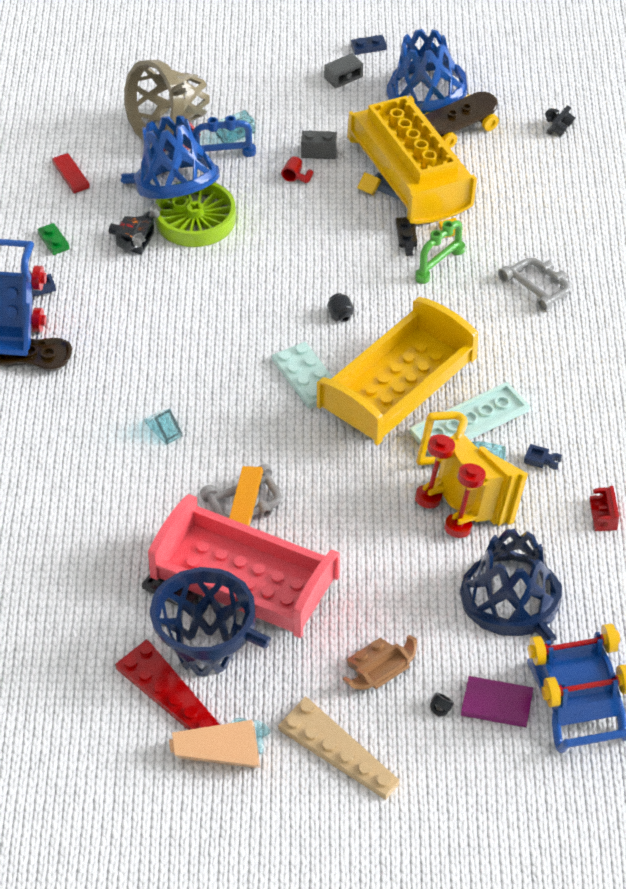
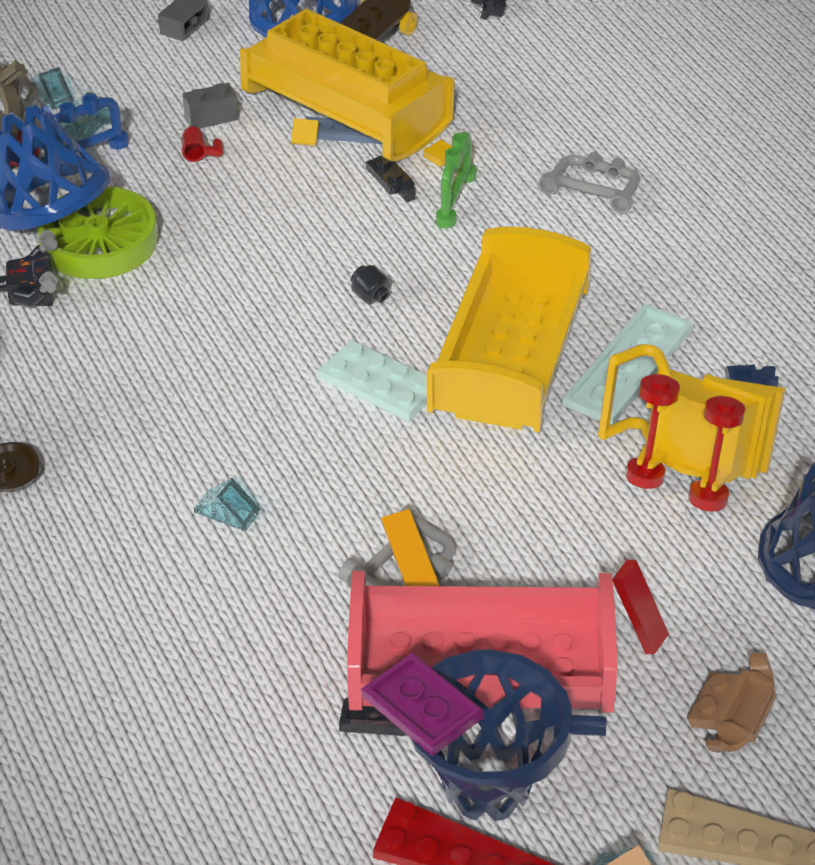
camera: 25 degrees left, 5 degrees down
none -> clear light blue slope [31,67,74,110]
none -> magenta tile [361,653,484,756]
none -> red tile [612,559,669,655]

